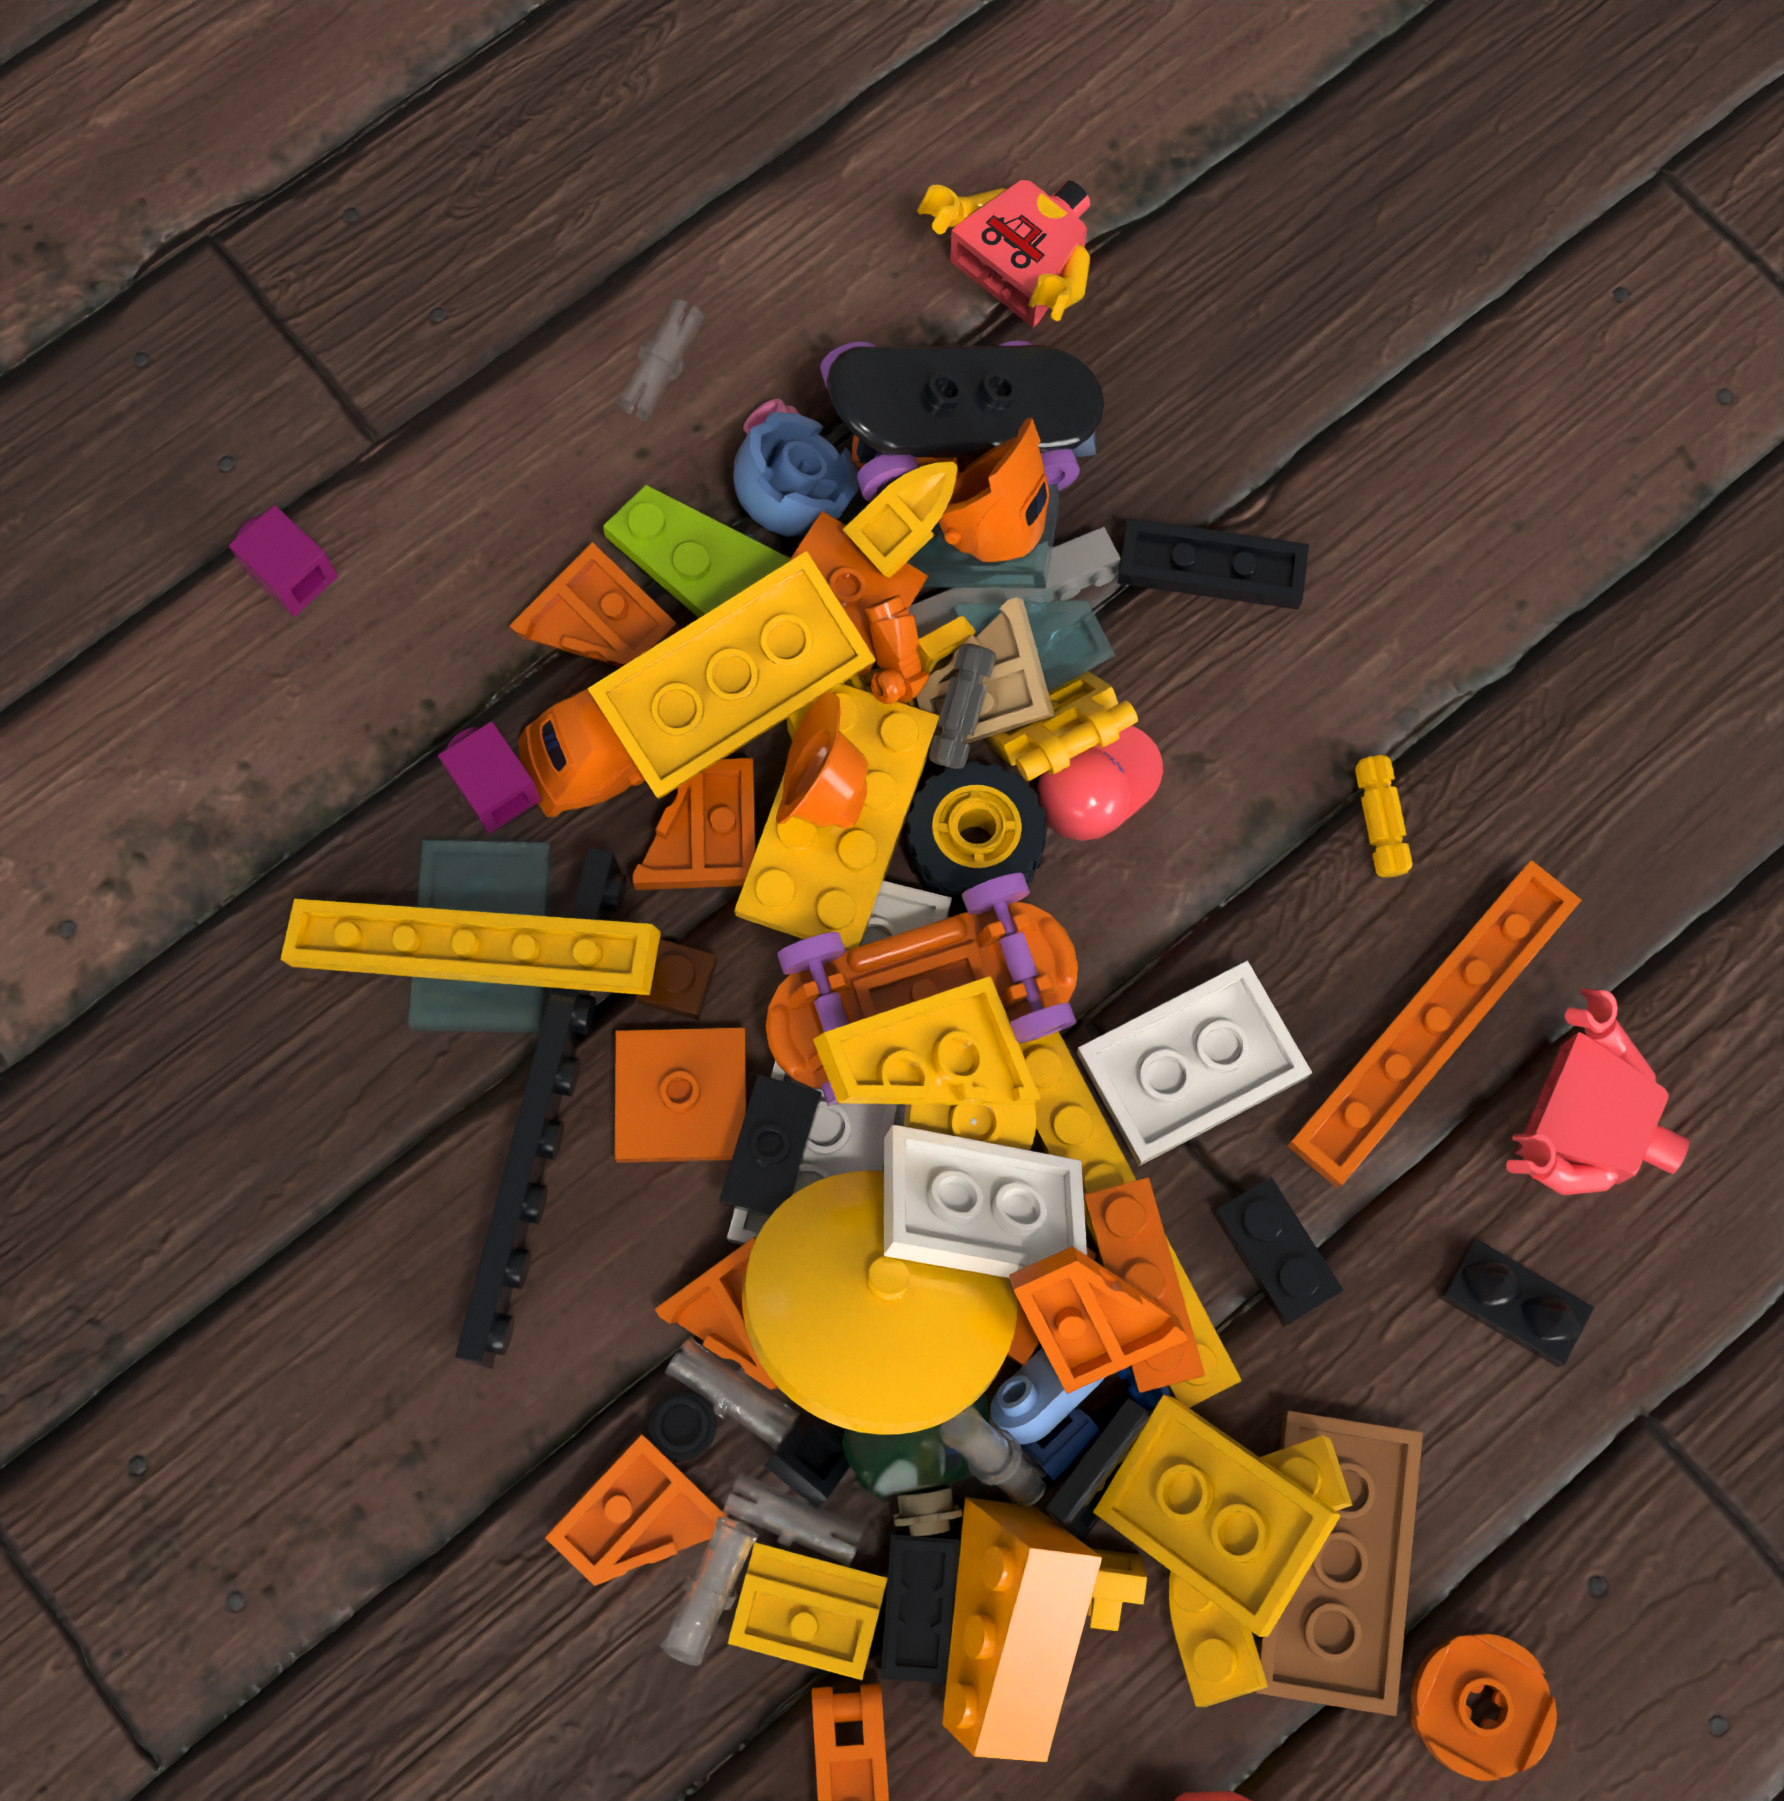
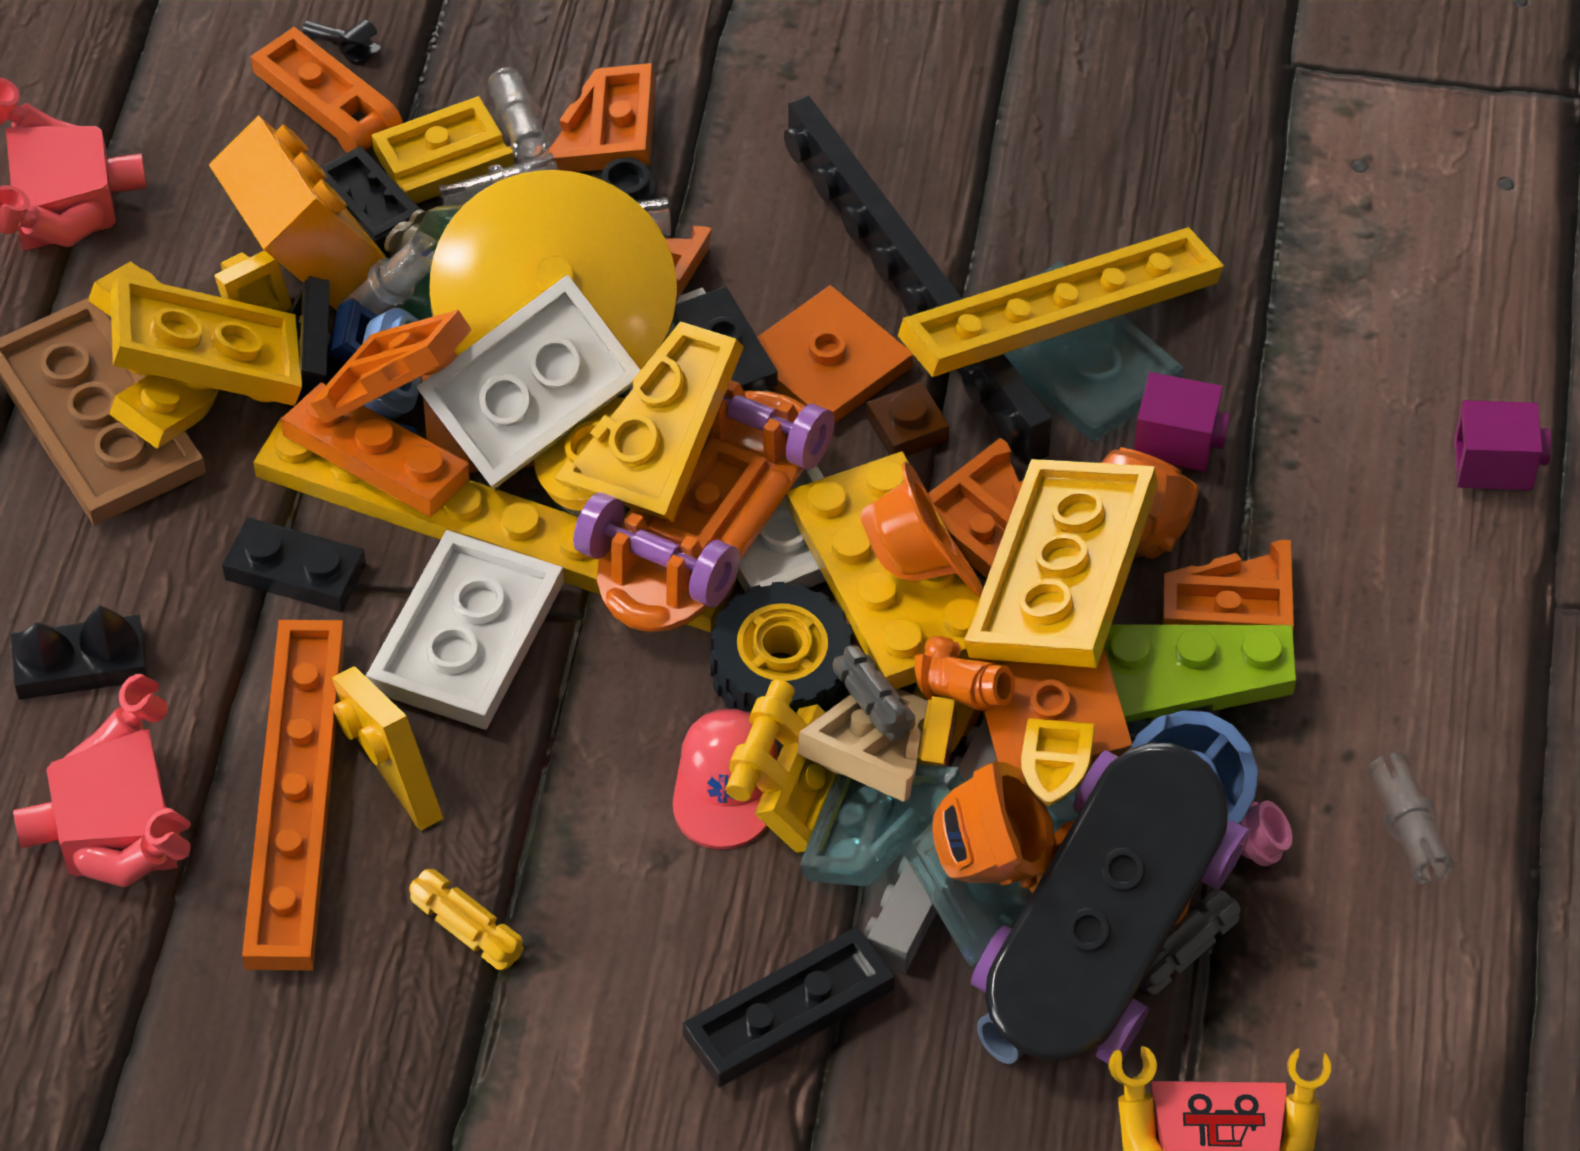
camera: 140 degrees right, 20 degrees down
none -> yellow wing [332,666,444,831]

